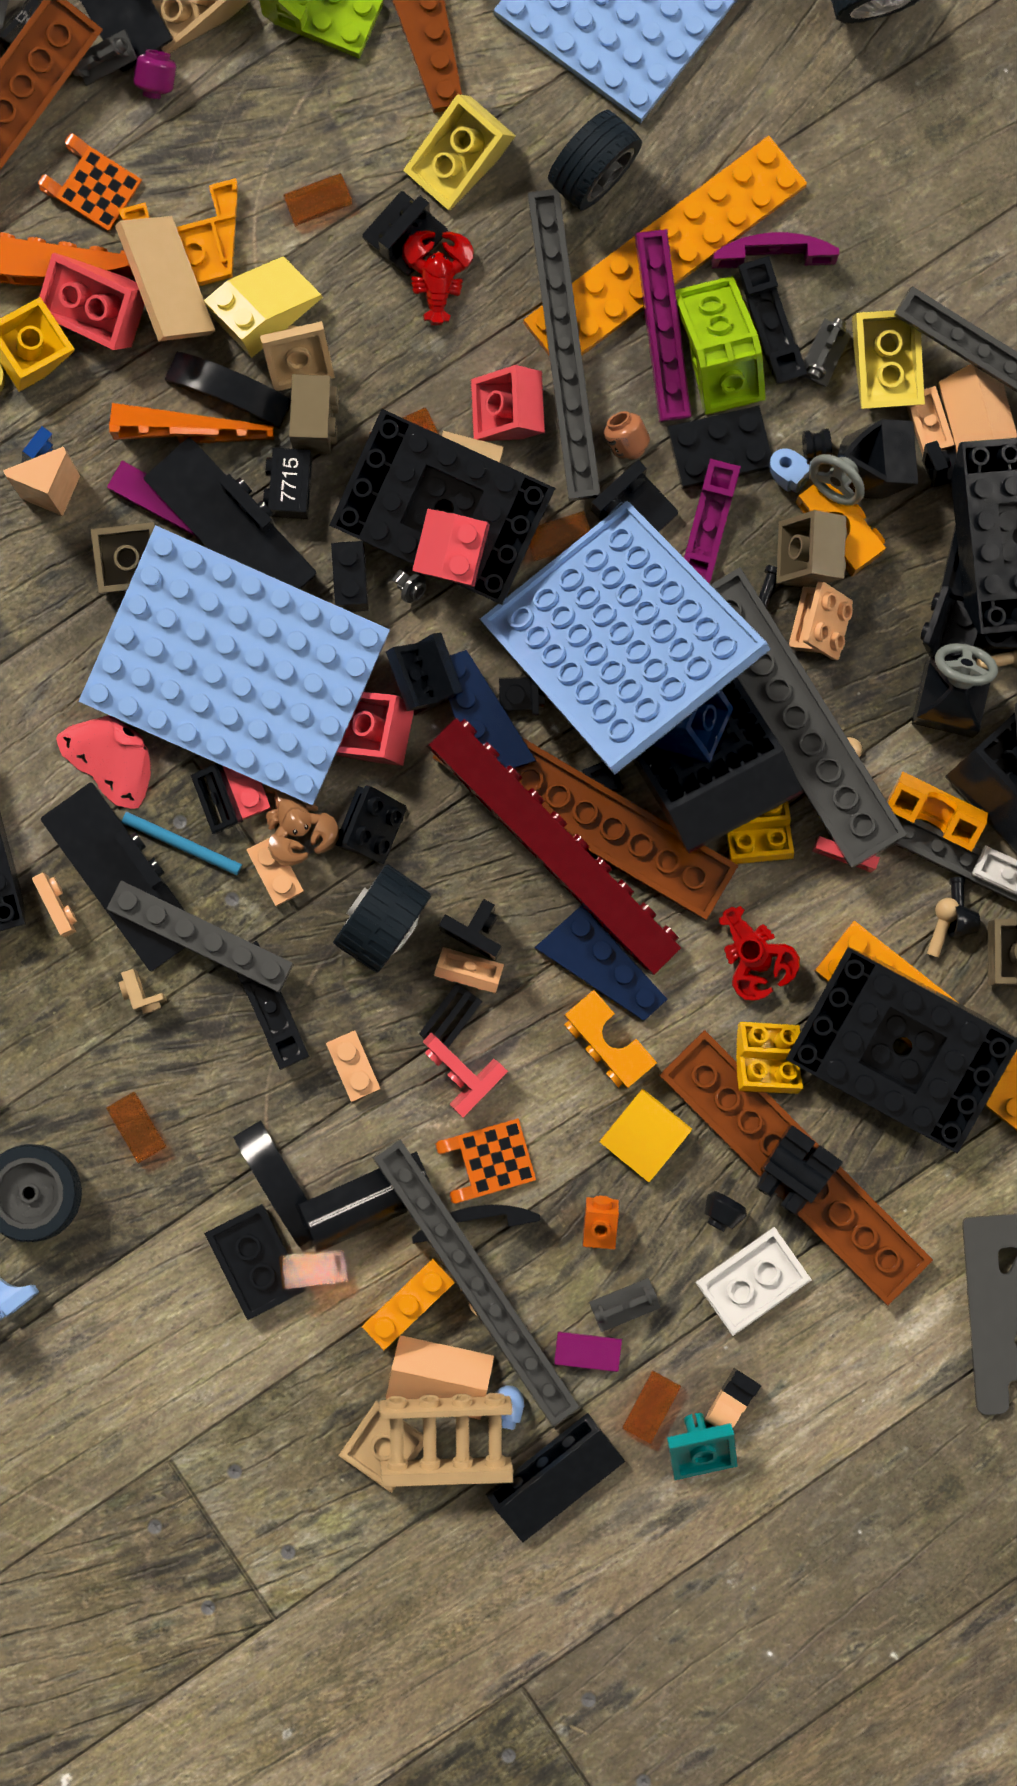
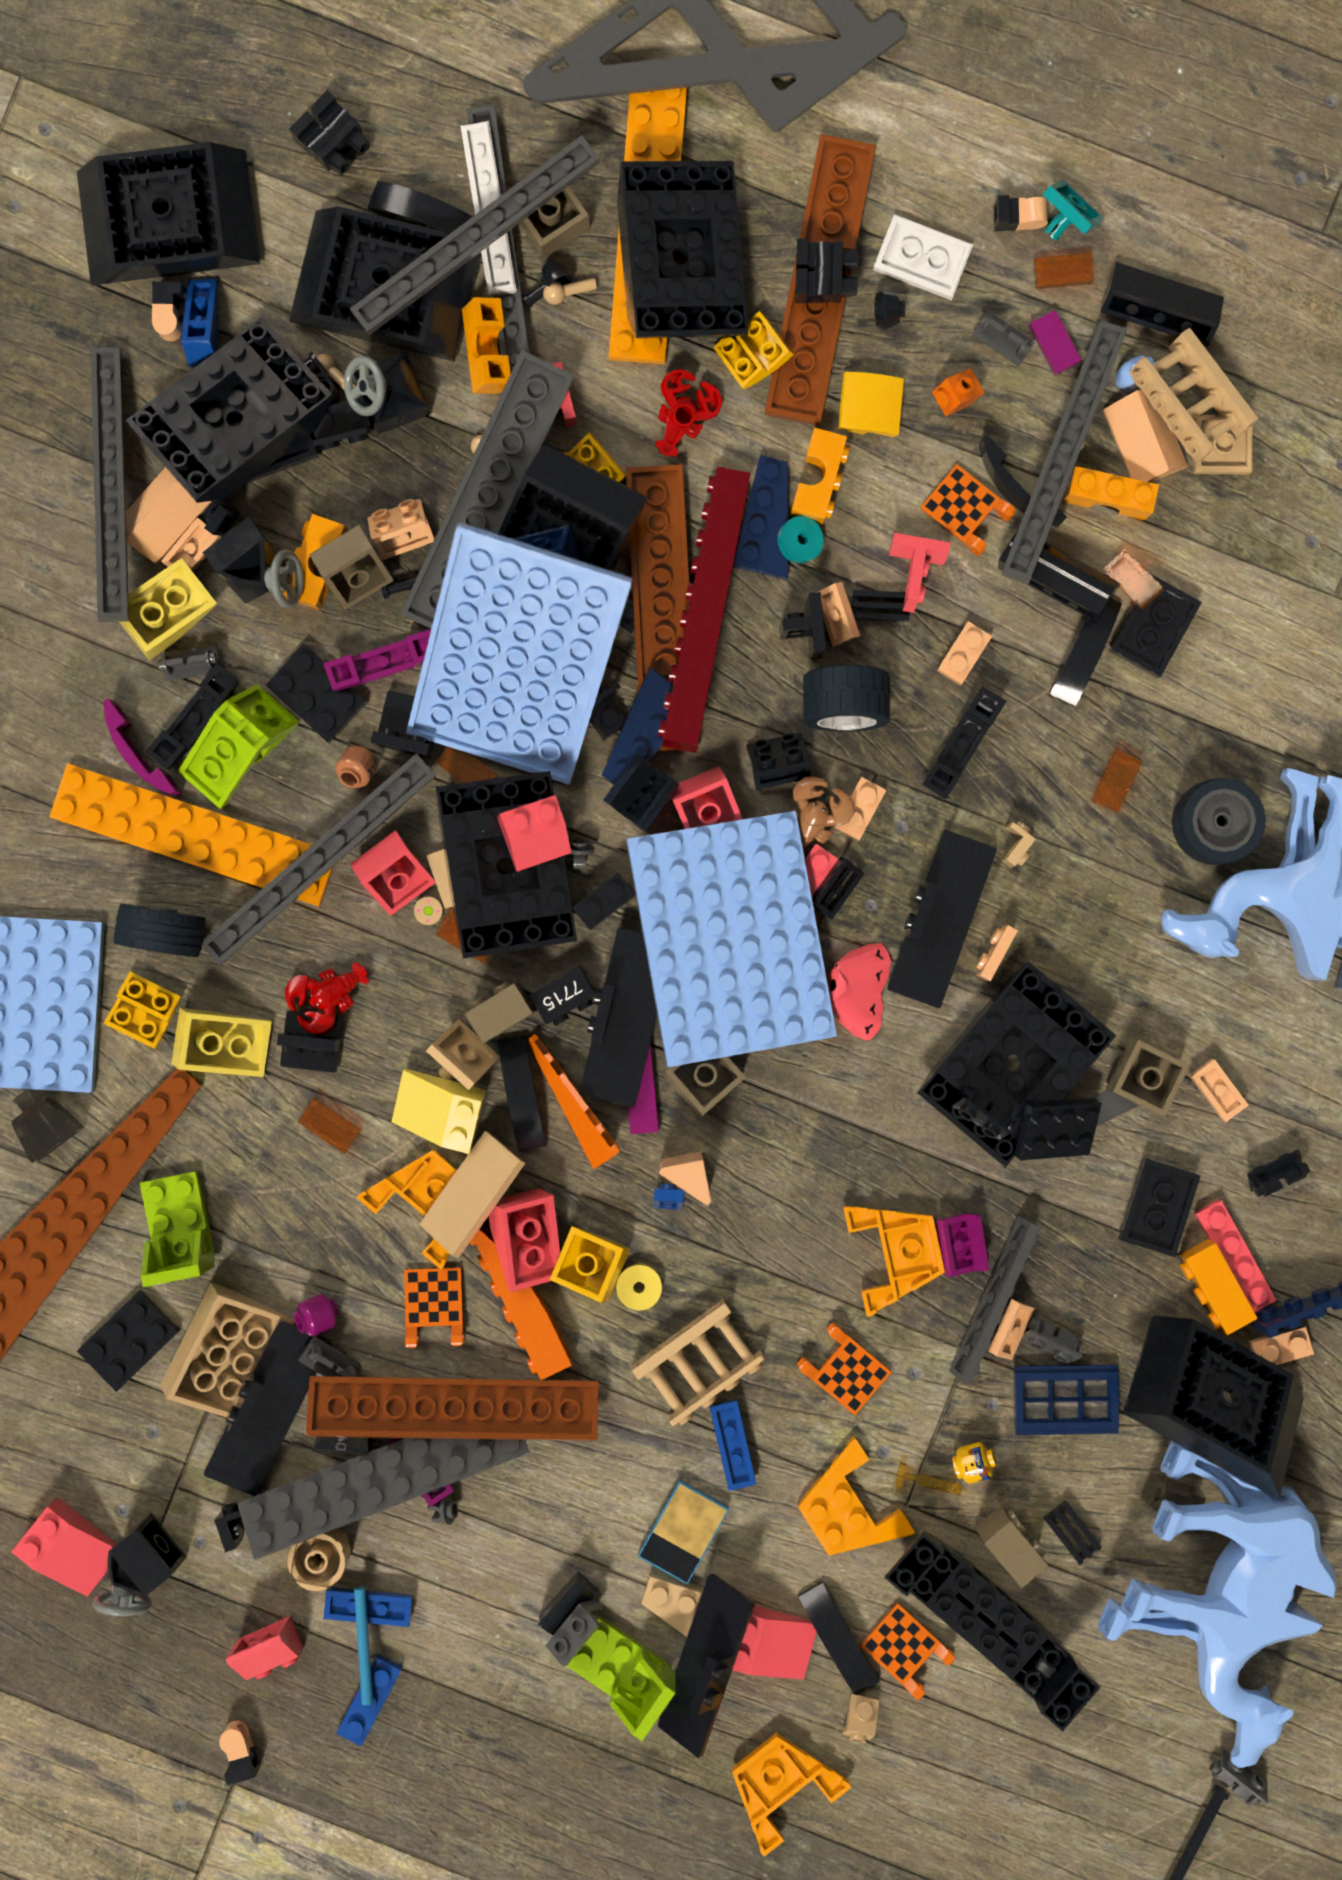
camera: 120 degrees left, 5 degrees up
dark grey plate [107,880,294,993] -> none
dark azure bar [121,812,242,876] -> none
magenta tile [635,229,691,422] -> none
light blue piece [770,448,810,493] -> none
black wheel [802,428,832,462] -> none
none -> yellow slope [104,971,182,1050]
none -> tan tile [414,897,444,925]
none -> teal piece [777,516,824,564]

